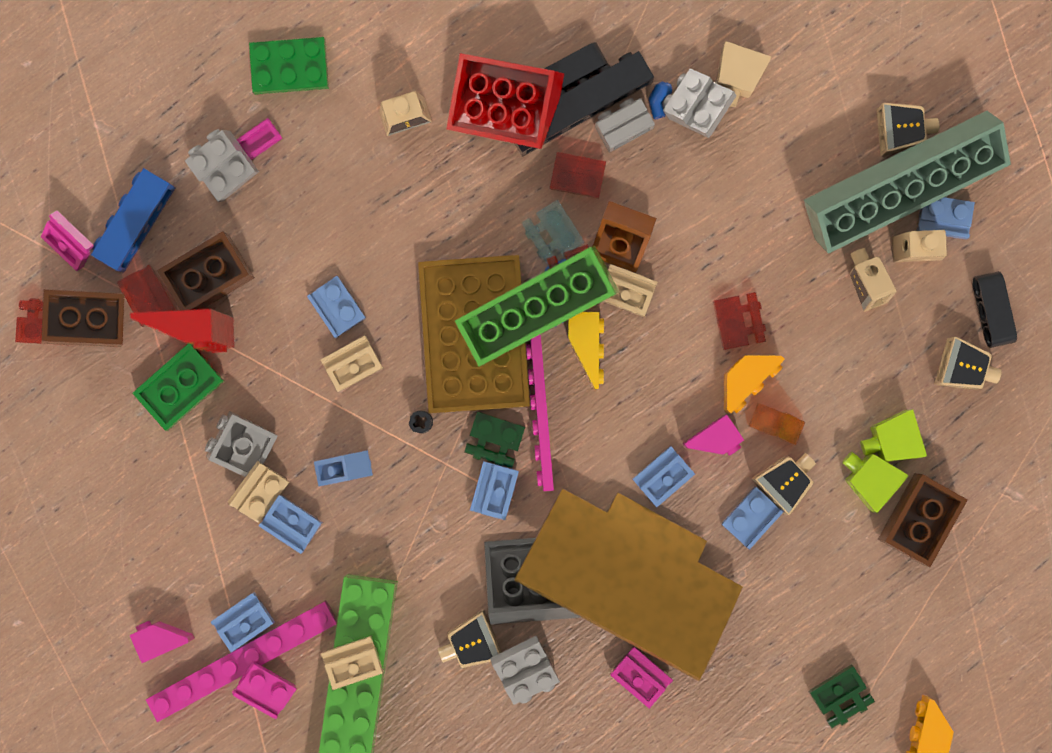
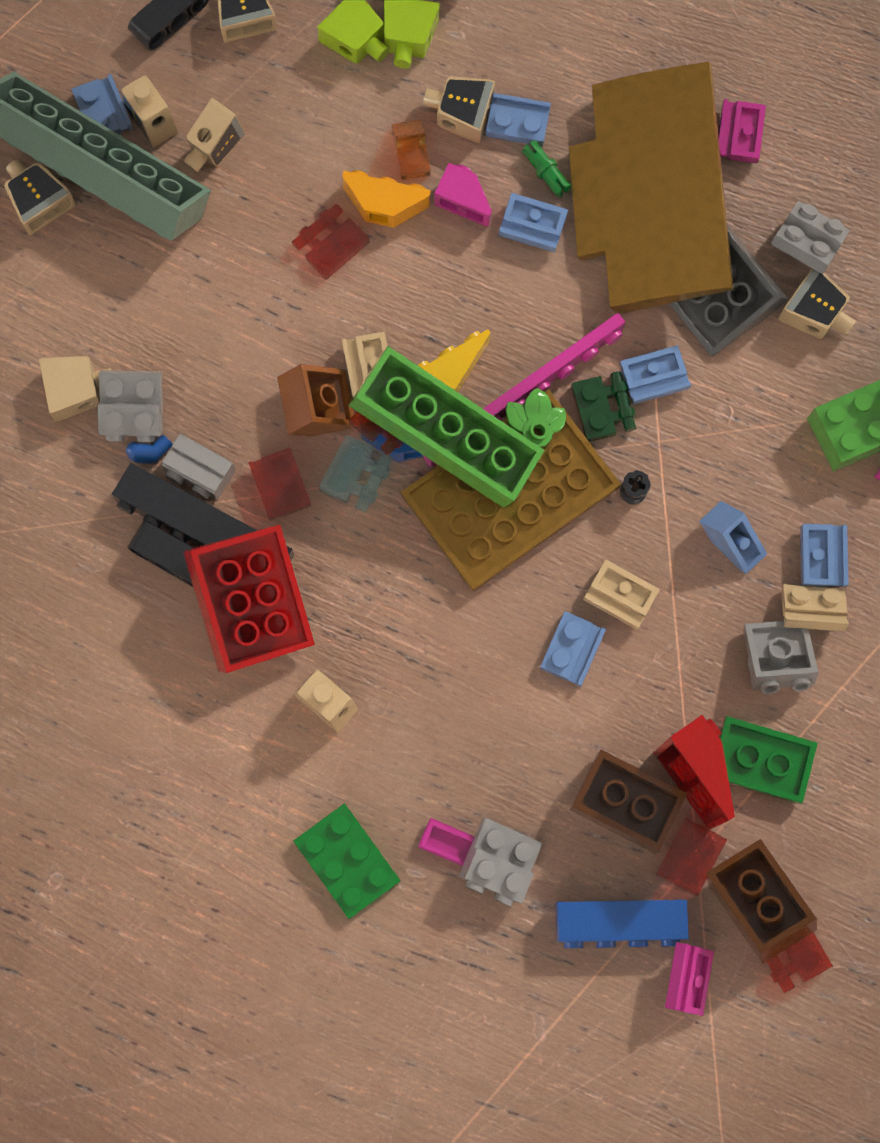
camera: 135 degrees left, 10 degrees down
none -> bright green plate [506,388,566,448]
none -> green pin [522,140,572,198]

